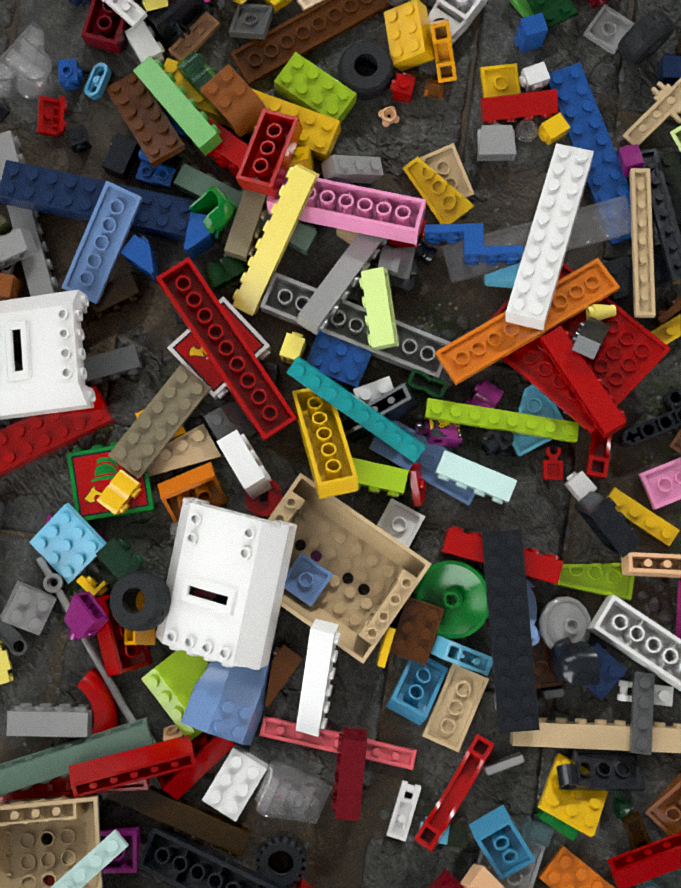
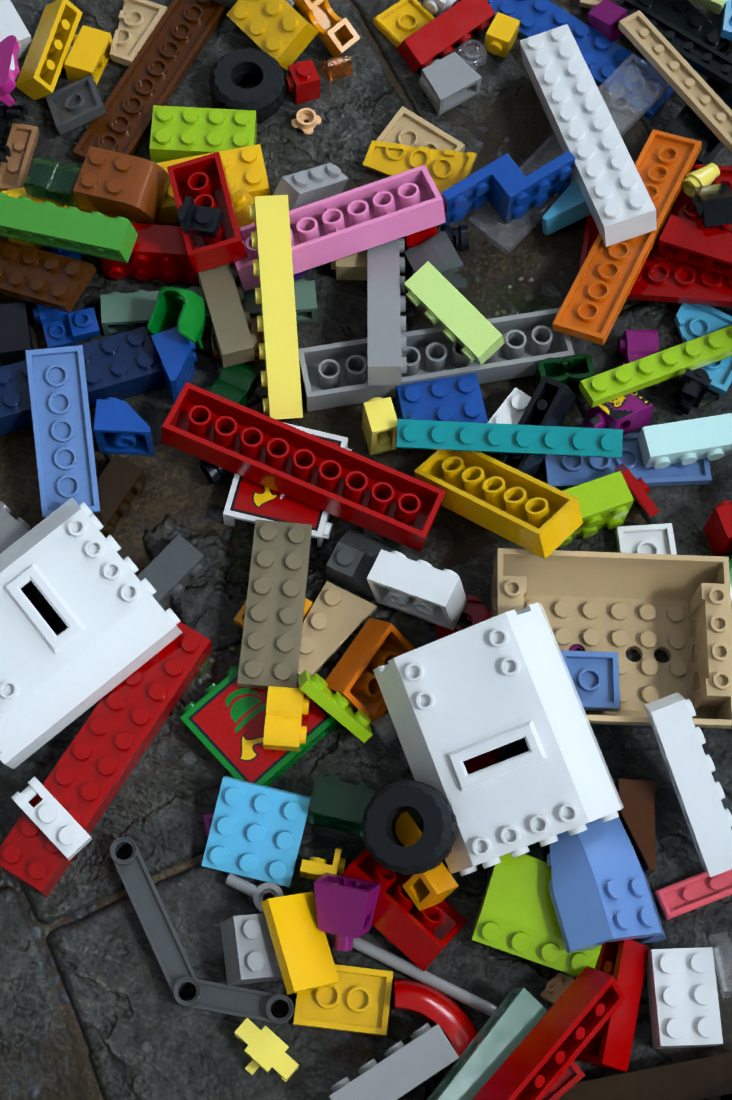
camera: 40 degrees left, 15 degrees down
none -> black bracket [177,196,224,238]
none -> yellow tile [261,891,340,995]
none -> yellow plate [293,964,393,1036]
none -> lime plate [298,669,372,743]

